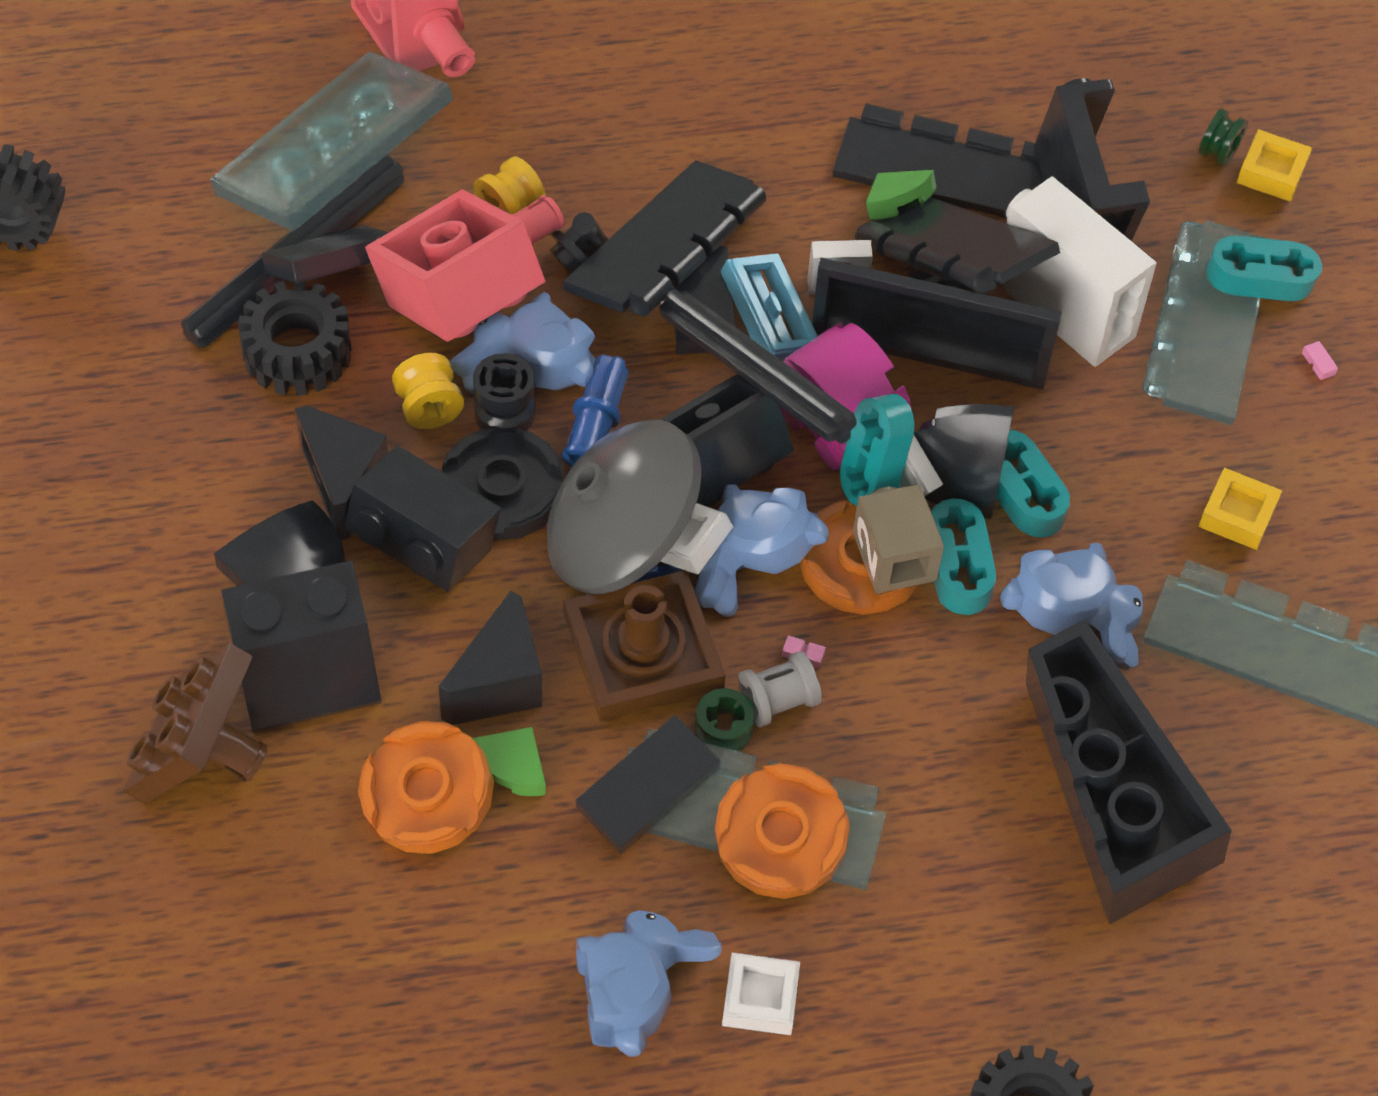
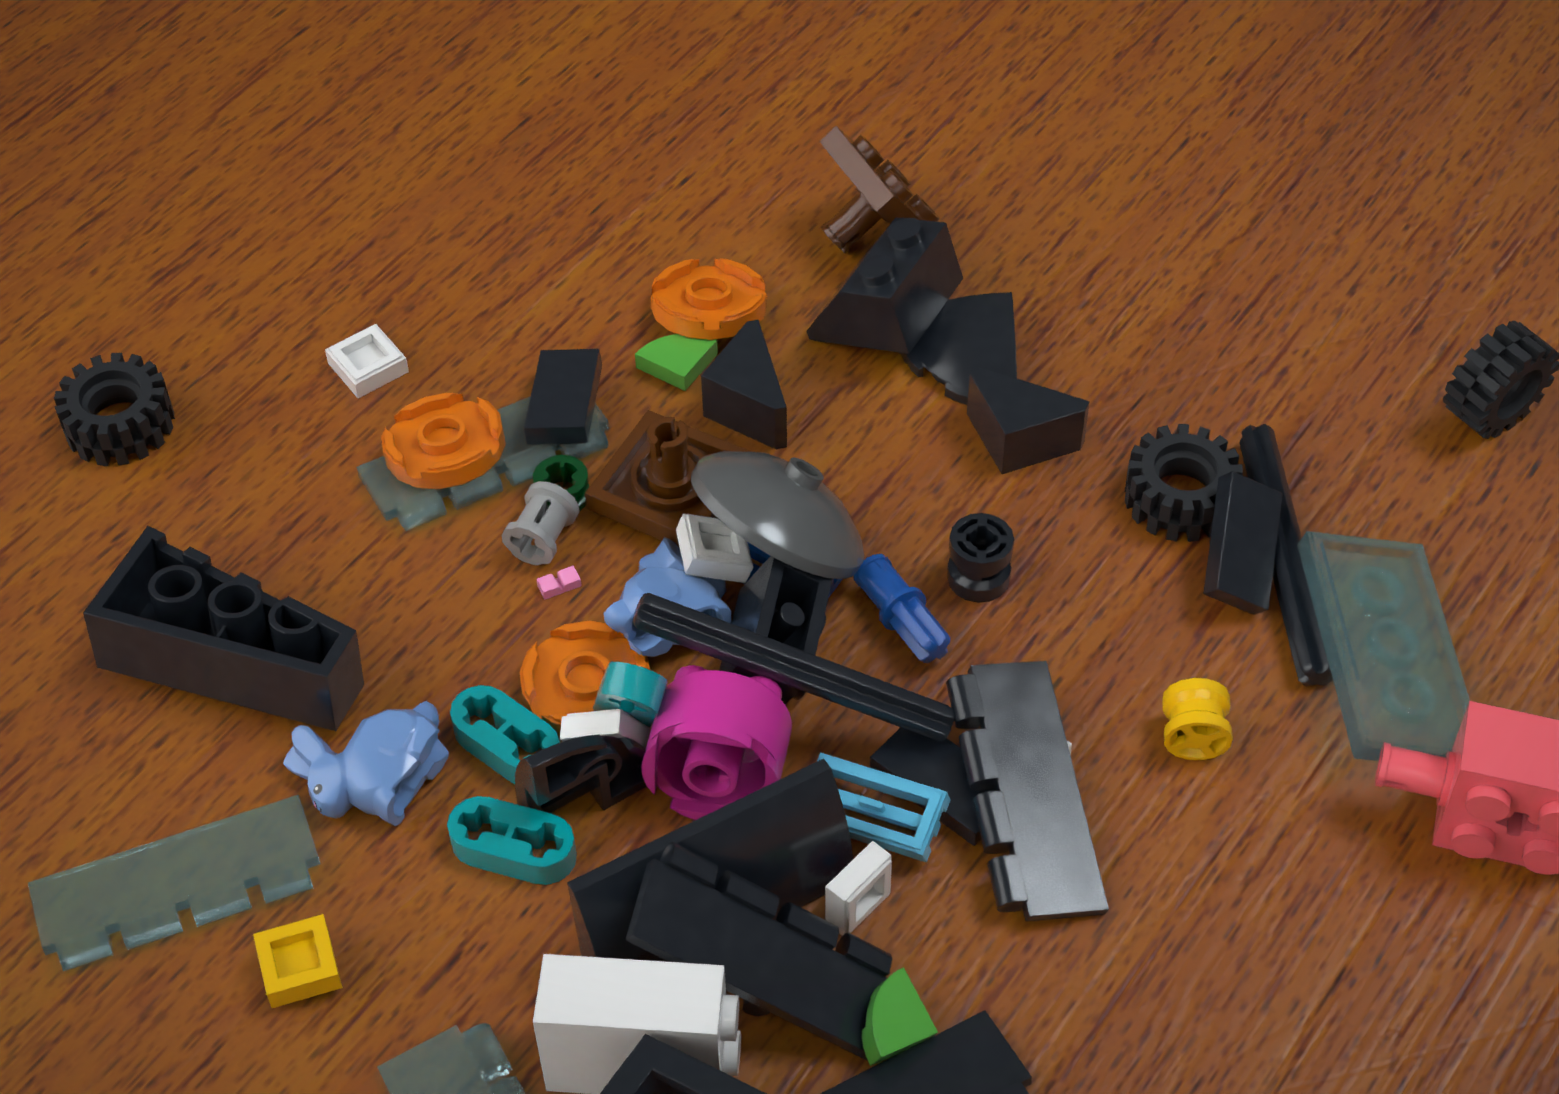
camera: 140 degrees right, 5 degrees down
black brick [345,445,501,592] -> none
coral brick [365,189,565,342] -> none
yellow wheel [392,353,464,429] -> none
black tile [442,427,563,540] -> none
medium blue animal [450,292,596,395] -> none
black plate [549,212,609,273] -> none
medium blue animal [576,910,722,1057] -> none
dark tan brick [853,484,944,594] -> none

